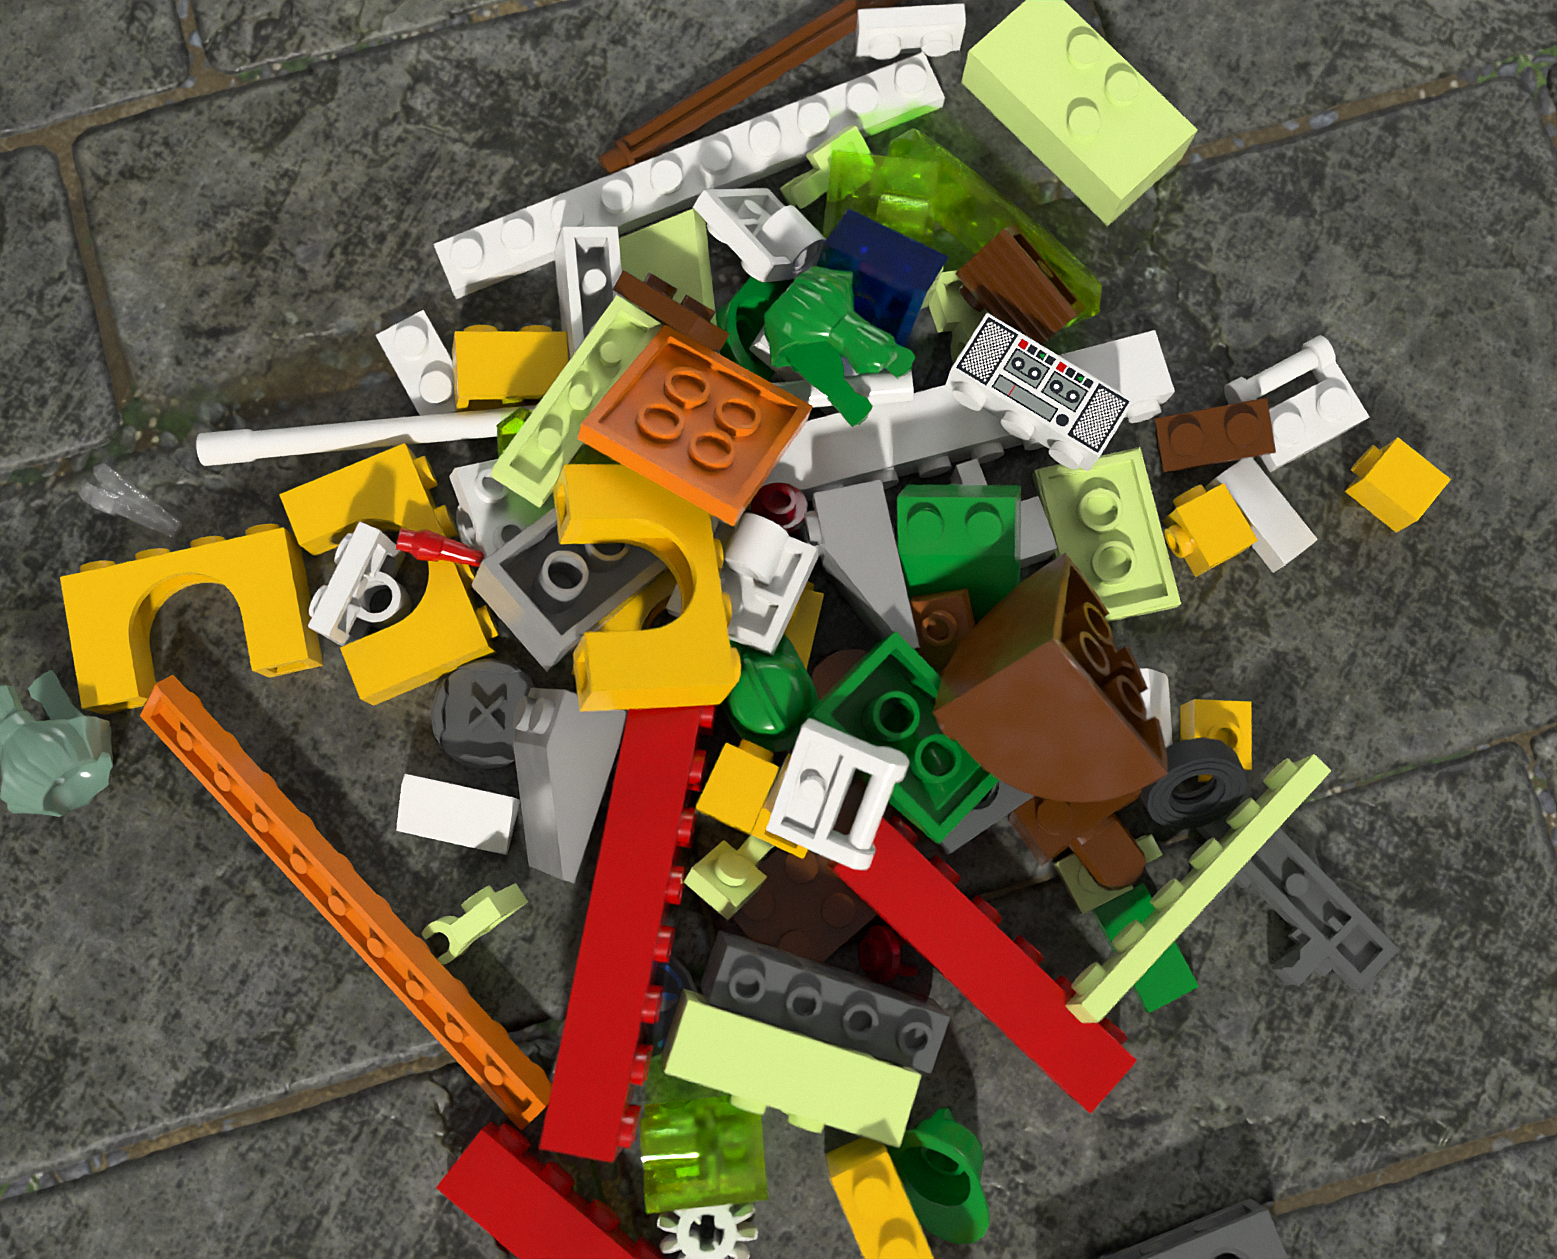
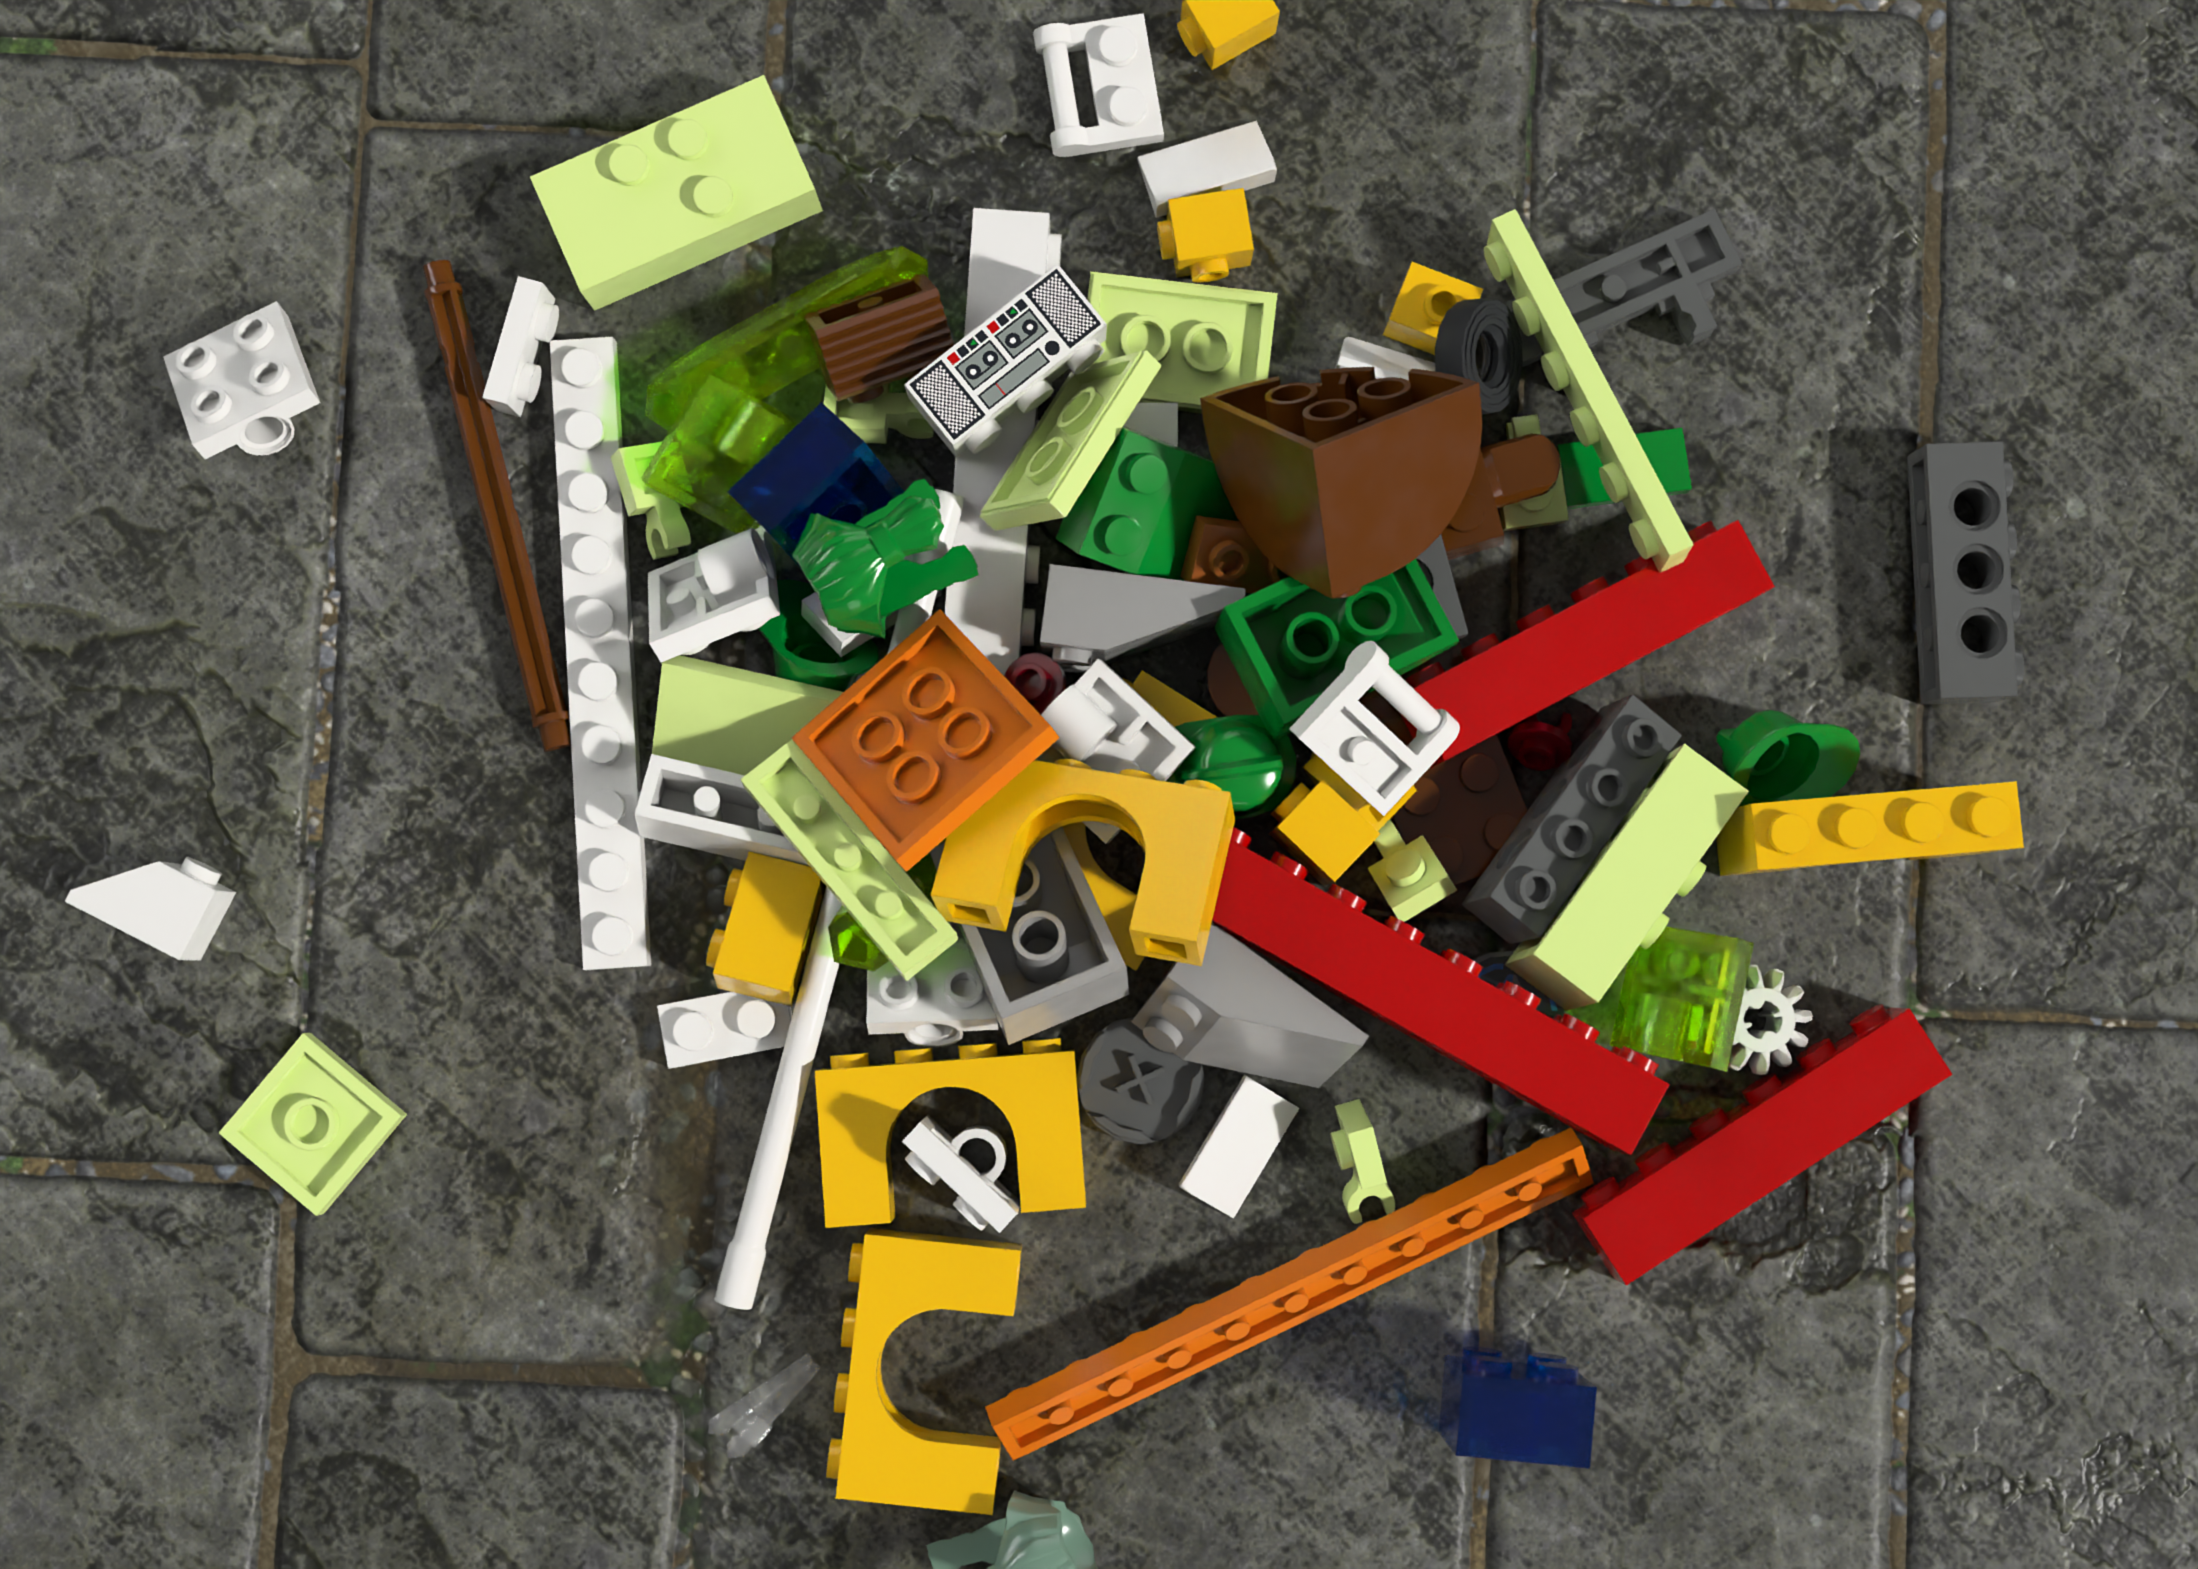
camera: 70 degrees left, 5 degrees up
red piece [396,528,484,567] -> none
reddish brown plate [612,270,730,353] -> none
reddish brown plate [1155,398,1276,473] -> none
none -> yellowish green plate [219,1033,407,1216]
none -> yellowish green tile [979,350,1162,531]
none -> clear blue brick [1439,1346,1597,1469]

